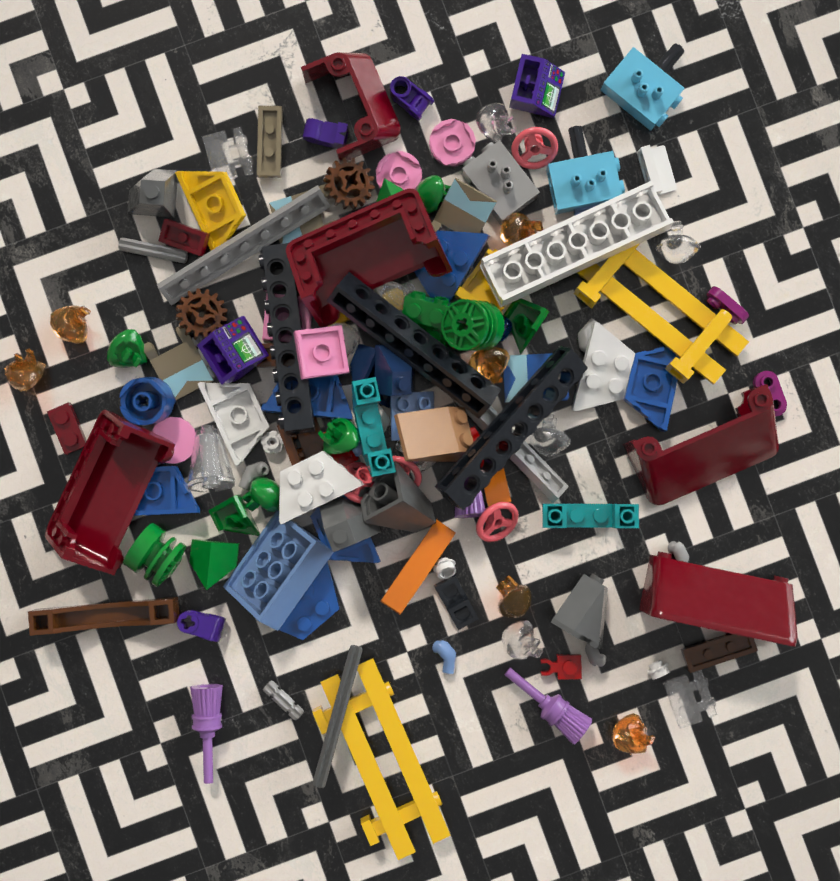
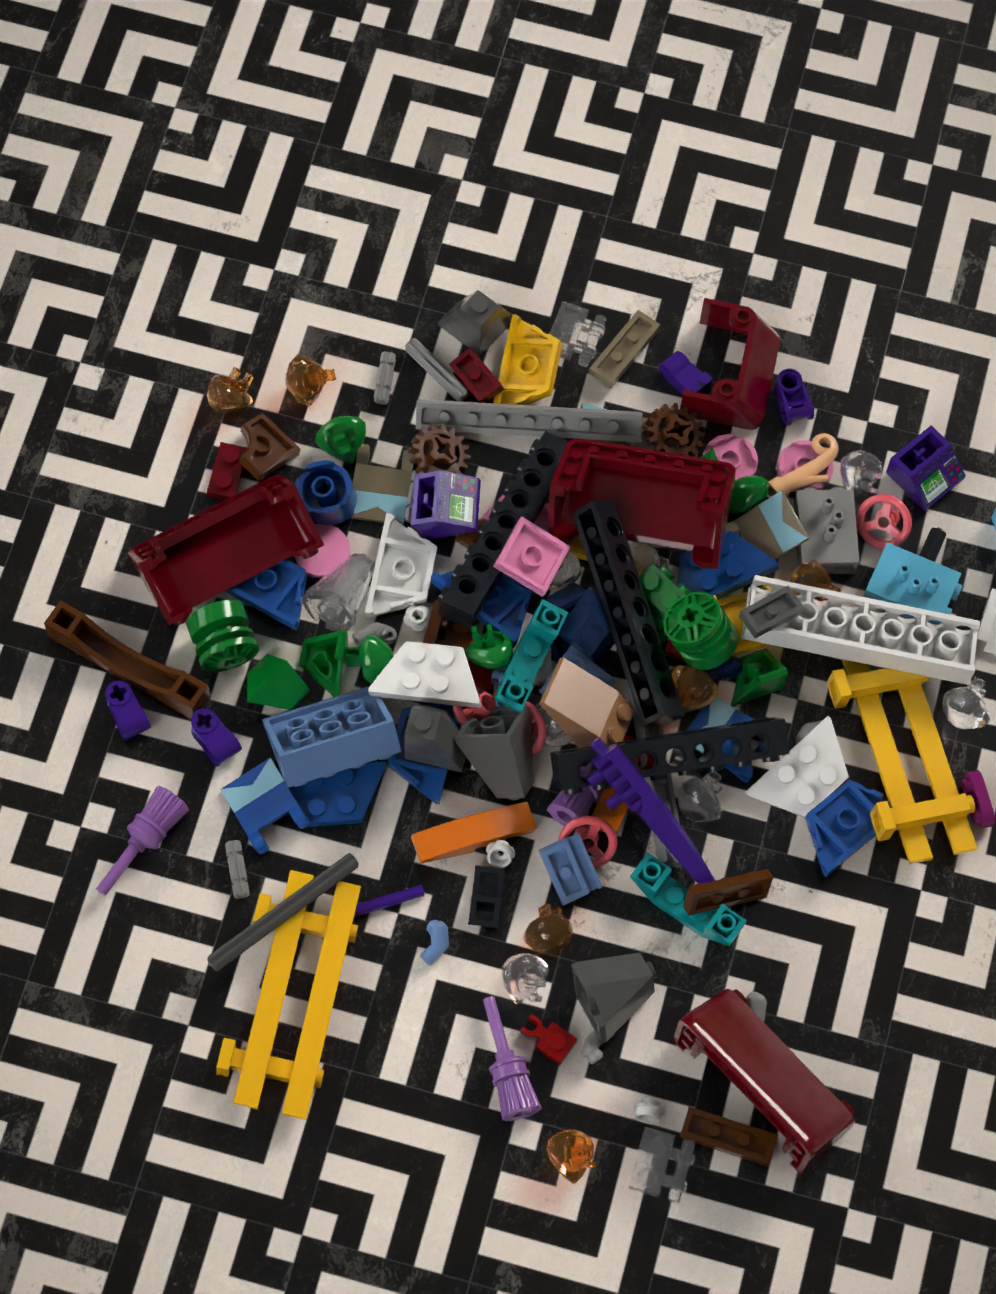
camera: 30 degrees right, 20 degrees down
dark red windscreen [623,384,779,505] -> none
magenta plate [753,371,787,417] -> none
none -> dark purple piece [105,681,151,741]
none -> blue flag [220,758,310,855]
none -> reddish brown tile [239,413,301,481]
none -> dark purple bar [354,885,425,917]
none -> light grey axle [374,351,396,405]
none -> medium blue plate [538,832,602,906]
none -> dark purple piece [586,737,730,909]
none -> reddish brown plate [683,869,773,916]
none -> dark grey plate [739,586,805,639]
none -> light nougat plant [768,433,839,497]

